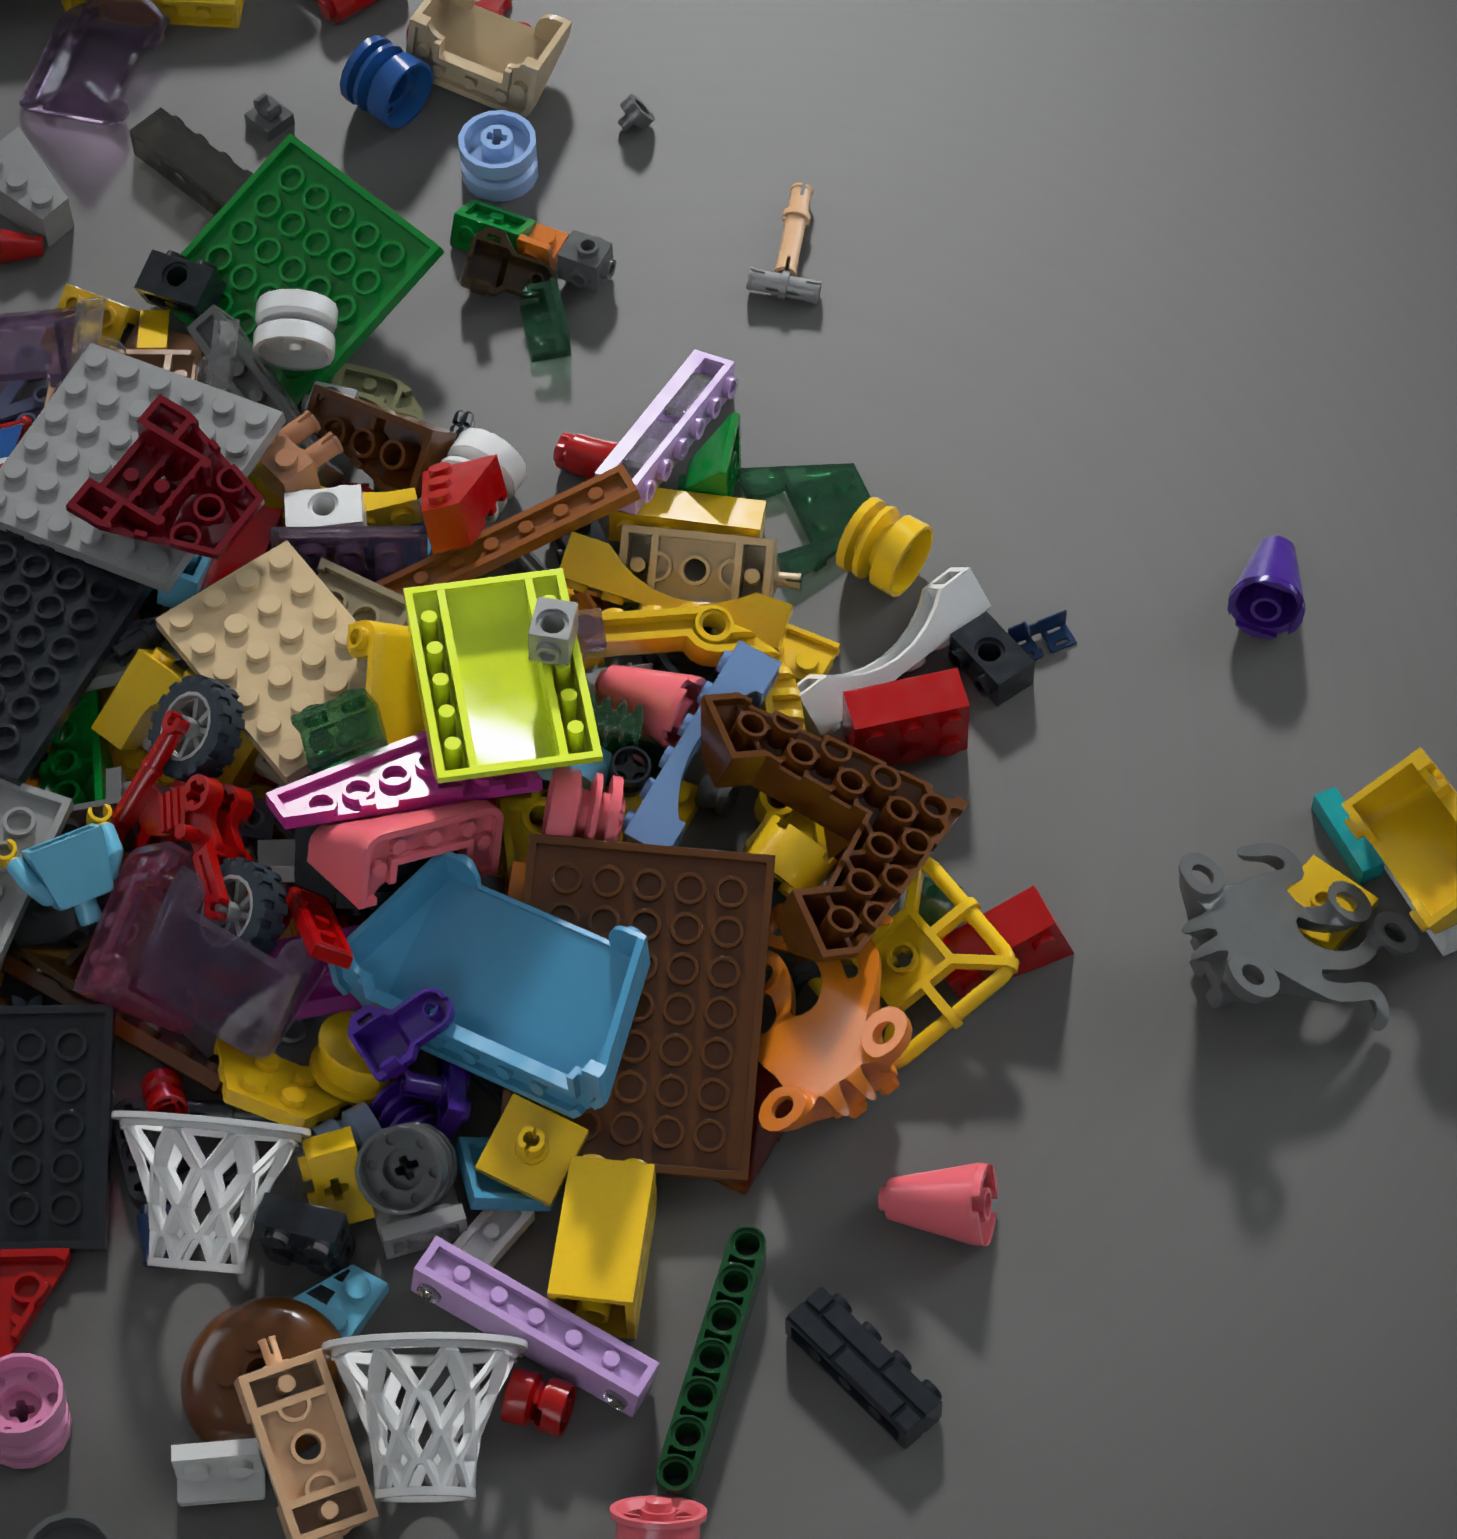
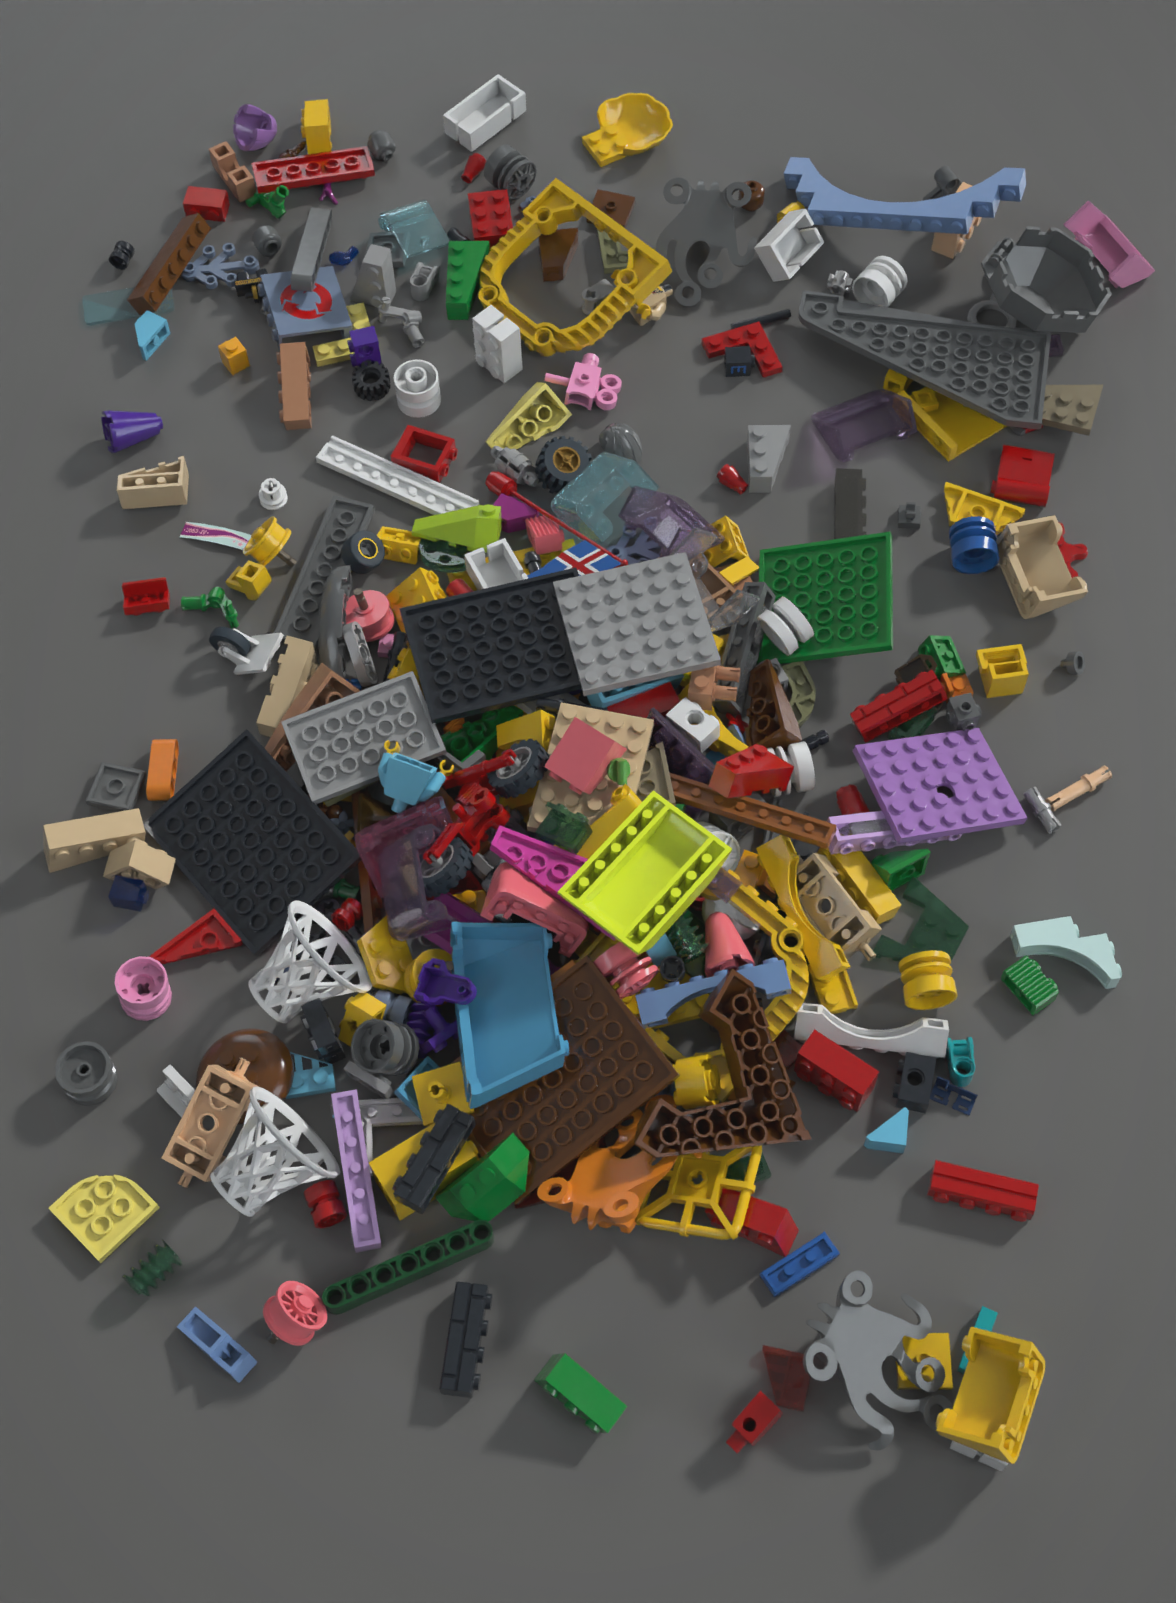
camera: 50 degrees right, 5 degrees up
dark red wedge [66,394,265,560] -> none
black brick [134,249,227,319] -> none
red tile [285,886,354,970] -> none
light blue wheel [458,110,539,202] -> none
light grey brick [528,597,578,666] -> none
coral cone [878,1162,998,1247] -> none
dark purple cone [1227,536,1305,639] -> none
none -> dark green bush [332,878,361,902]
none -> black brick [392,1104,476,1214]
none -> green wedge [435,1132,529,1222]
none -> green wedge [533,1353,627,1434]
none -> coral slope [544,717,627,795]
none -> bright green plate [607,758,630,785]
none -> red torso [726,1390,783,1454]
none -> blue tile [760,1232,840,1298]
none -> clear red wing [762,1345,815,1412]
none -> red brick [850,670,948,743]
none -> medium lavender plate [853,728,1027,844]
none -> medium azure slope [864,1107,909,1153]
none -> red brick [927,1160,1039,1222]
none -> yellow wing [944,482,1025,536]
none -> teal piece [945,1037,975,1087]
none -> yellow plate [976,644,1029,698]
none -> green brick [1000,955,1059,1016]
none -> light aqua arch [1010,916,1122,989]

